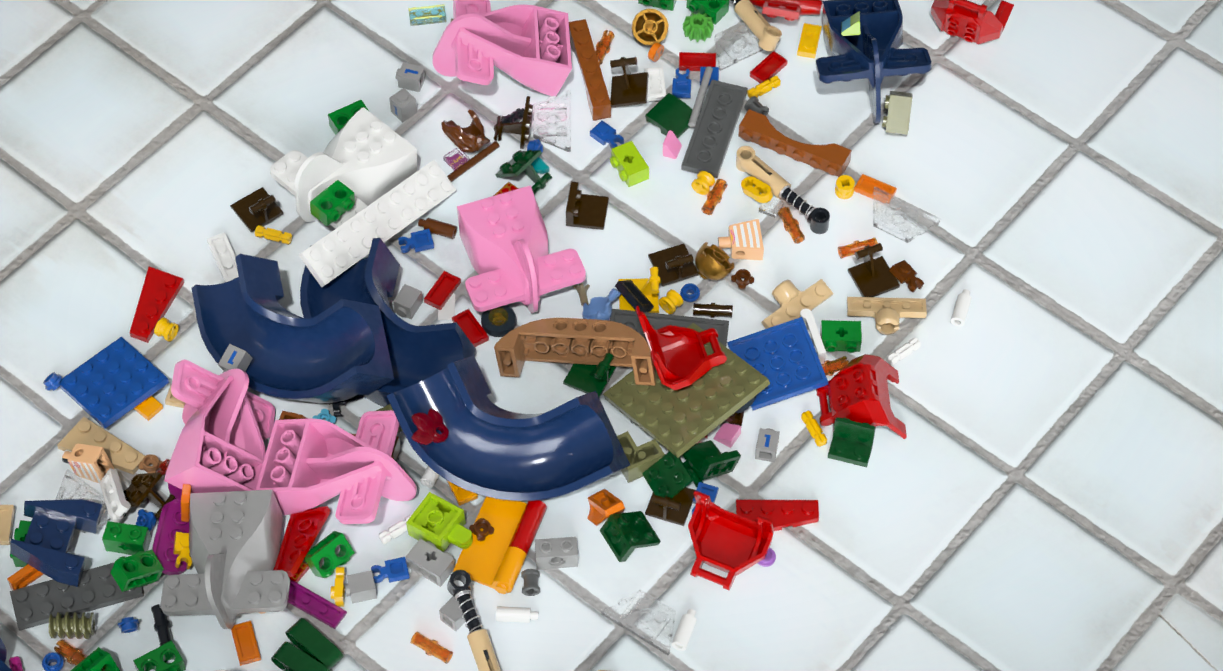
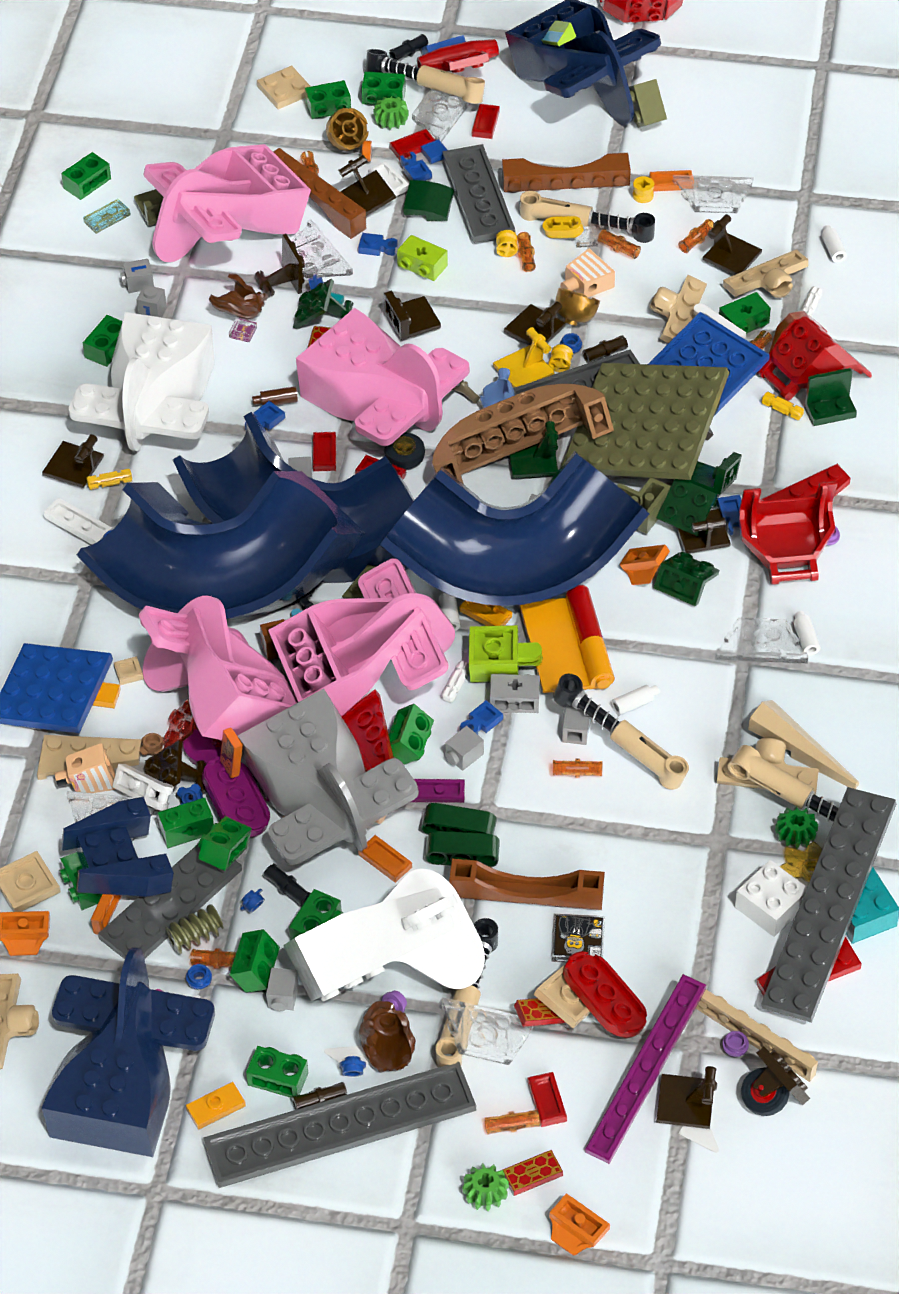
camera: 30 degrees left, 5 degrees down
red wing [129,266,184,343] -> none
yellow wheel [154,317,179,342] -> none
yellow plate [173,532,192,569] -> none
light grey brick [218,344,253,373] -> none
white plate [299,159,456,287] -> none
green brick [310,180,355,226] -> none
yellow plate [331,567,346,607] -> none
dark red plate [411,409,449,445] -> none
white sticker [438,293,455,320] -> none
reddish brown bar [447,141,500,182] -> none
reddish brown plate [469,518,494,541] -> none
black piece [501,108,524,123] -> none
dark grey bush [521,569,540,596] -> none
light grey brick [535,537,578,570] -> none
black tile [615,280,654,312] -> none
red piece [636,306,727,390] -> none
bright pink slope [663,130,682,159] -> none
light grey bar [688,67,713,128] -> none
bright pink slope [714,423,742,448] -> none
reddish brown plate [731,269,754,289] -> none
dark grey bush [744,96,769,116] -> none
yellow axle [747,76,781,98] -> none
light grey brick [755,428,780,462] -> none
yellow plate [797,23,822,58] -> none
reddish brown plate [889,260,924,292] -> none

